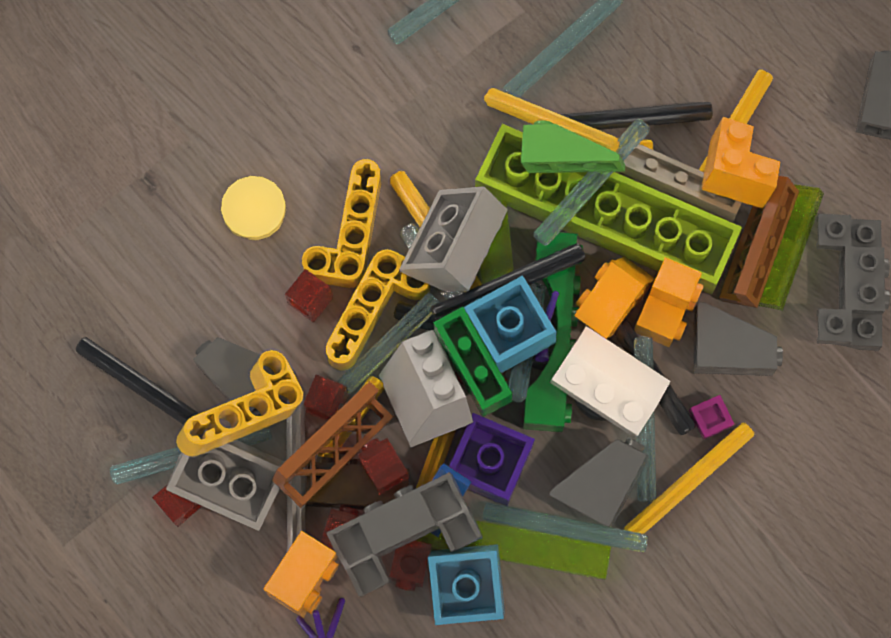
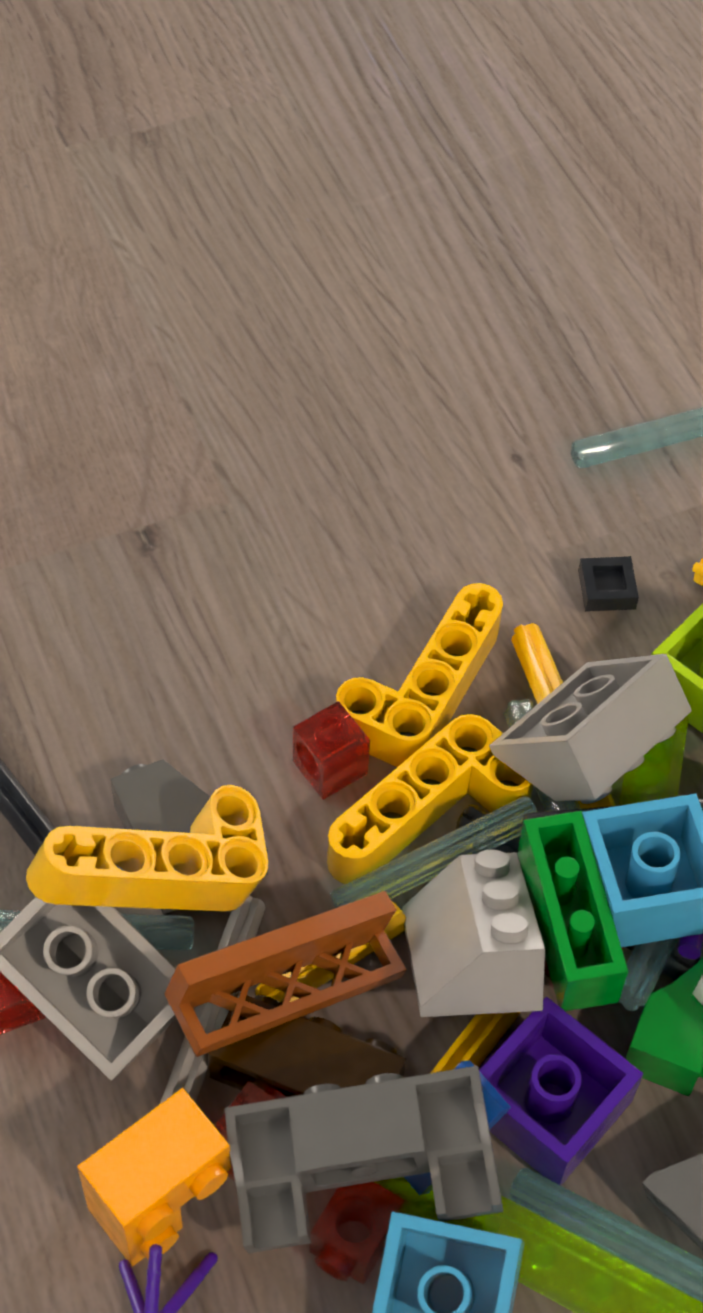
camera: 15 degrees right, 20 degrees down
light yellow tile [221,176,286,240] -> none
clear red brick [303,375,349,421] -> none
clear red brick [358,438,409,495] -> none
none -> black plate [578,556,639,612]

